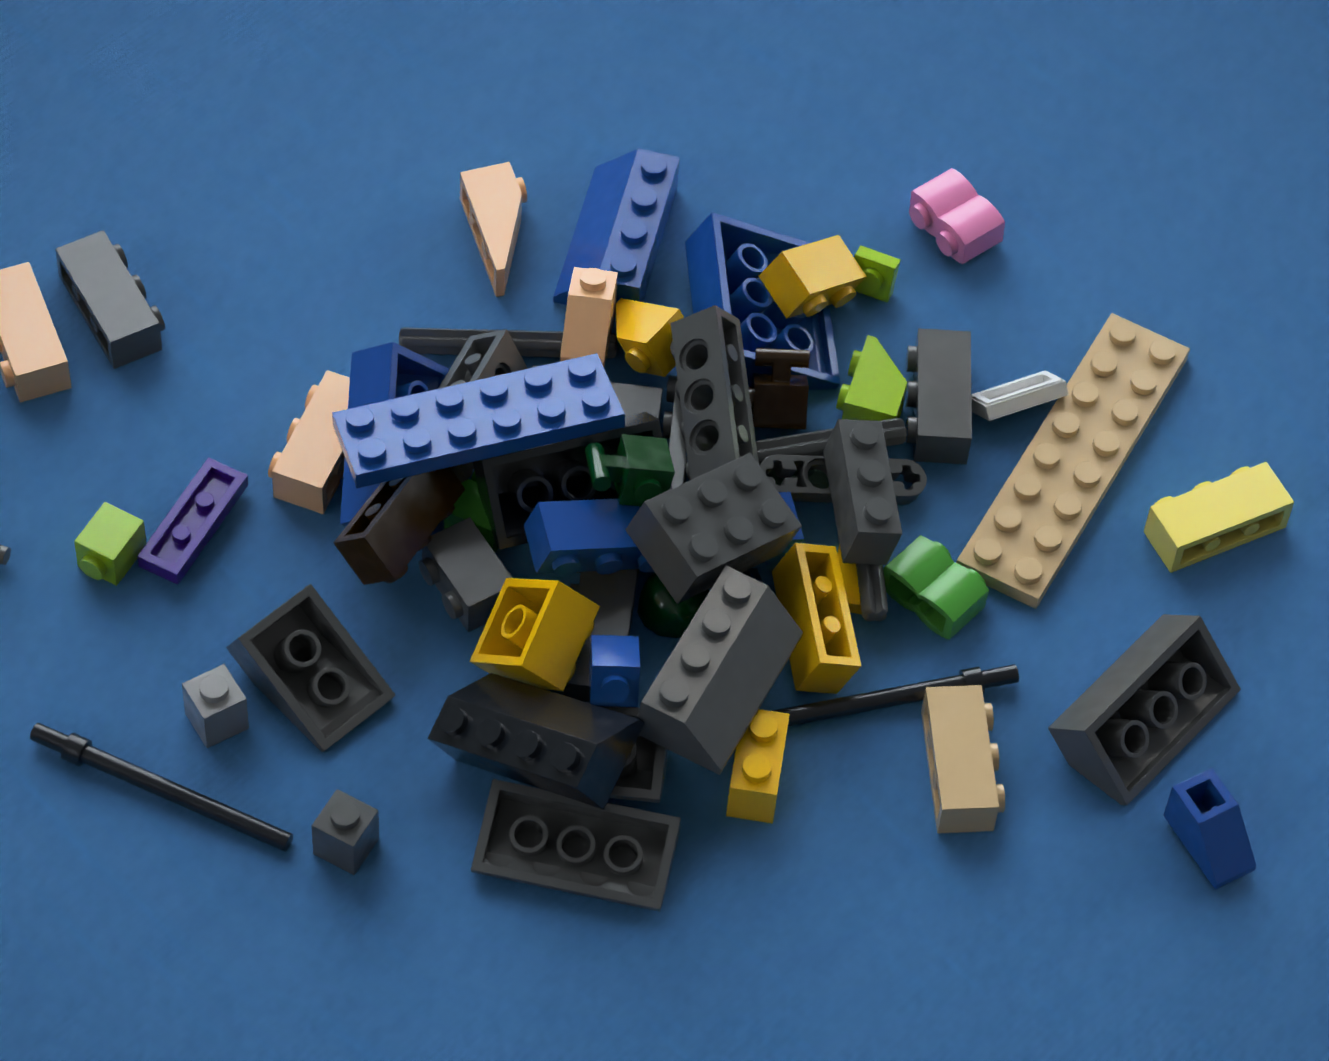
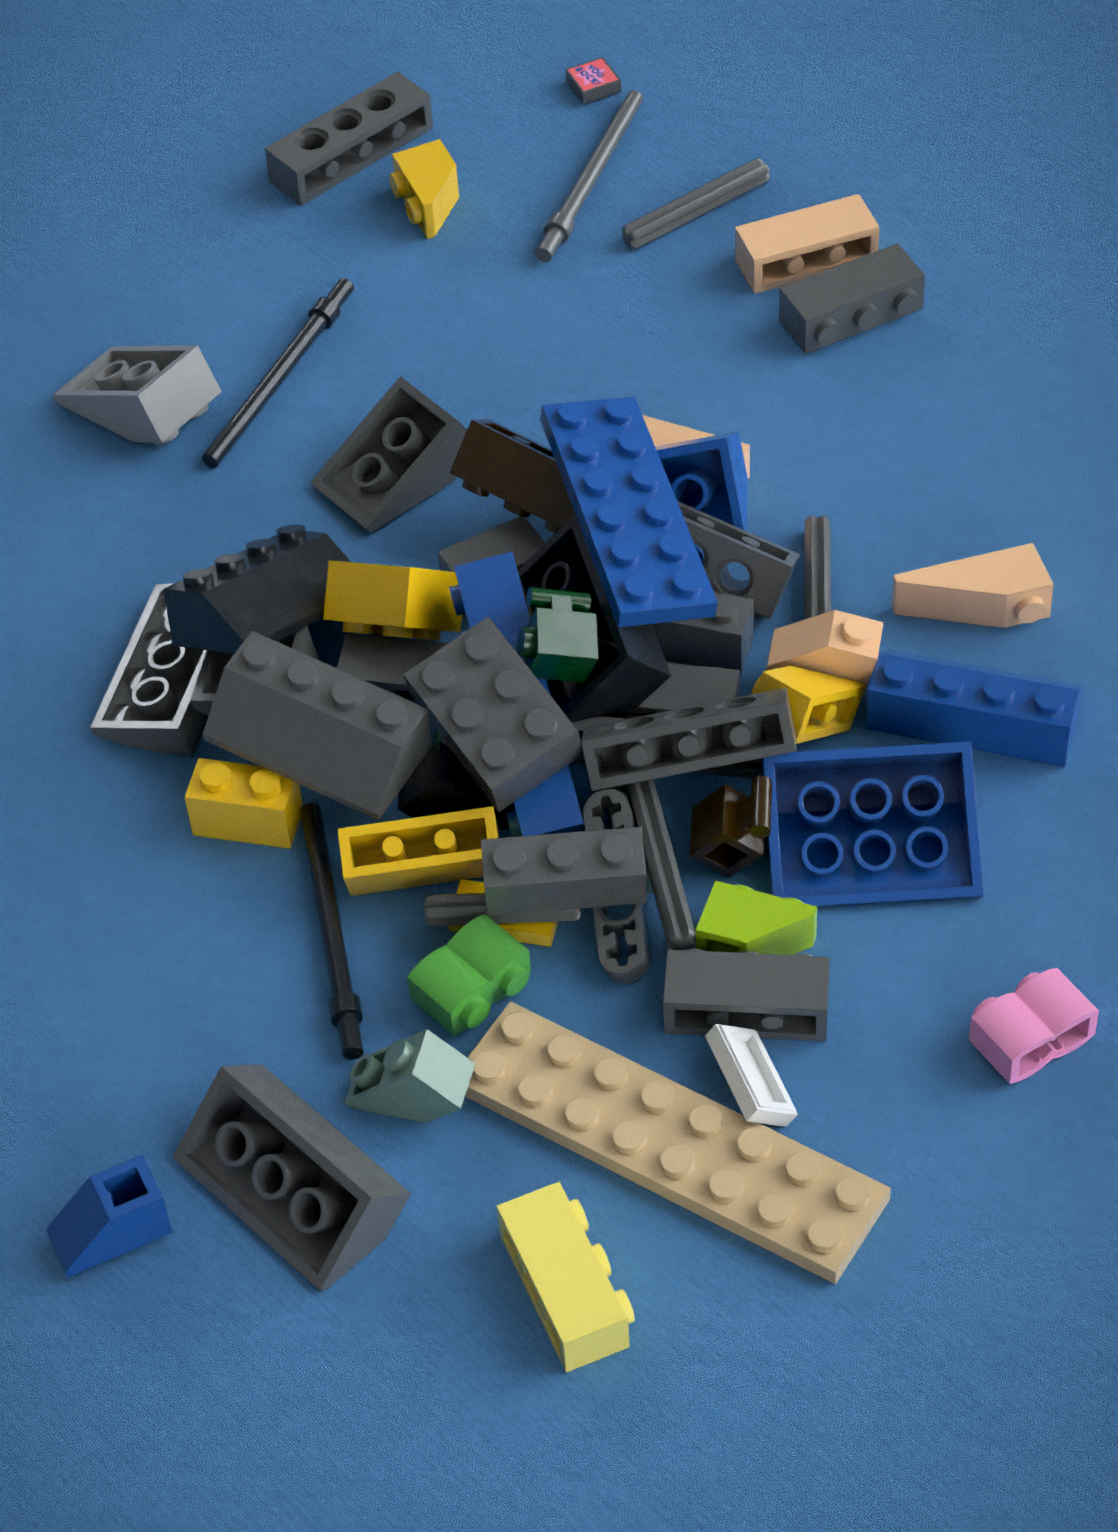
camera: 100 degrees right, 5 degrees down
lime brick [74,502,146,586] -> none
plate [137,457,248,585] -> none
light grey brick [182,664,249,748] -> none
dark grey brick [311,789,379,875] -> none
blue brick [589,635,640,707] -> none
yellow brick [758,235,867,319] -> none
lime plate [854,245,901,302] -> none
tan brick [921,685,1005,833] -> none
none -> light grey slope [52,345,221,445]
none -> sand green slope [344,1029,475,1123]

